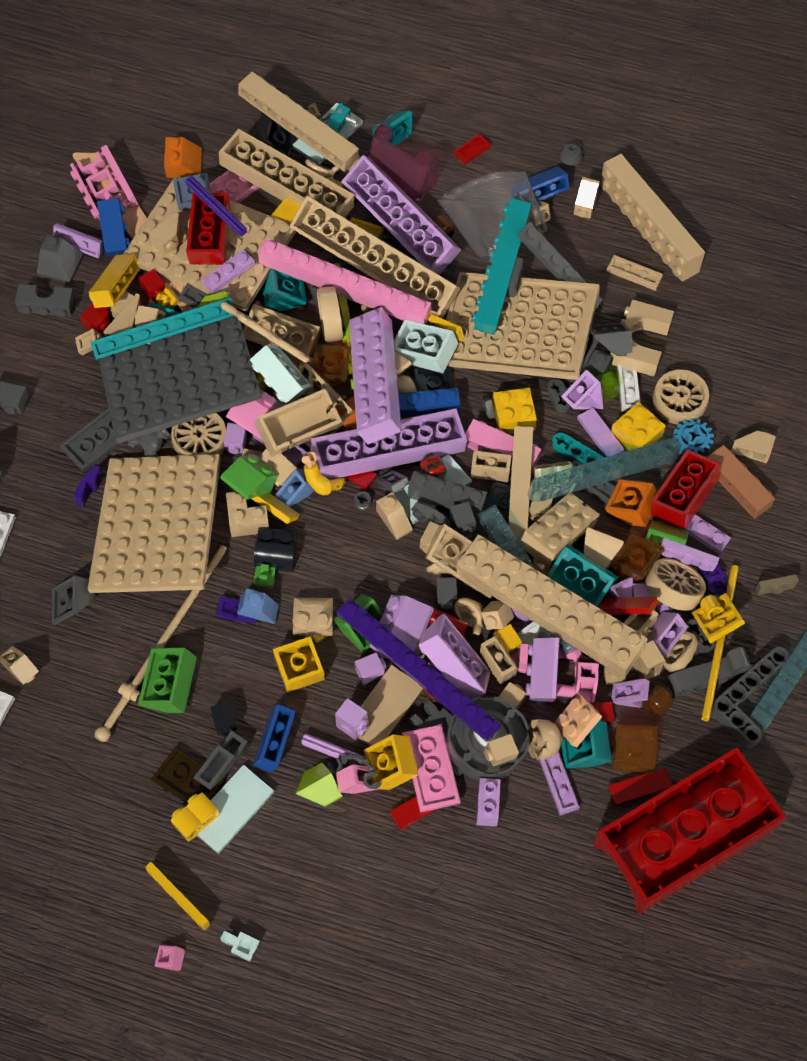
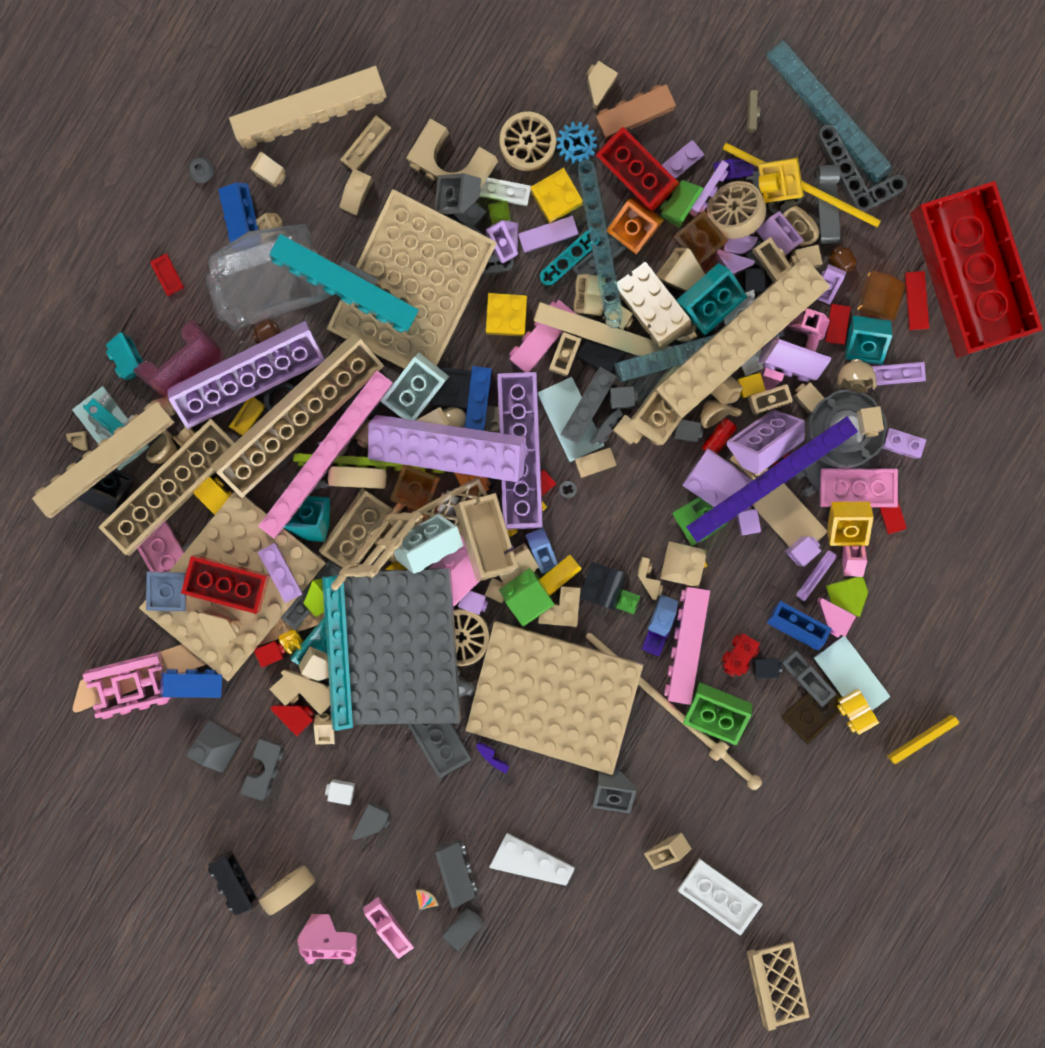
camera: 75 degrees left, 25 degrees up
lavender tile [53,223,103,259] -> none
yellow brick [89,253,140,308] -> none
bright pink slope [154,945,185,971] -> none
orange slope [164,137,202,178] -> none
dark purple axle [185,176,247,236] -> none
light aqua plate [220,931,260,962] -> none
yellow brick [273,636,325,693] -> none
yellow arm [302,452,342,495] -> none
dark grey piece [327,754,382,789] -> none
dark grey plate [376,470,409,493] -> none
head [419,455,447,480] -> none
yellow tile [428,314,465,342] -> none
dark grey tile [481,396,495,419] -> none
dark grey plate [516,222,603,309] -> none
light nougat plate [554,693,602,748] -> none
red tile [598,597,659,615] -> none
none -> white brick [325,779,355,805]
none -> tan slope [340,169,373,216]
none -> tan slope [637,557,663,600]
none -> bright pink brick [664,586,710,705]
none -> red brick [721,633,760,677]
none -> bright pink slope [817,598,856,638]

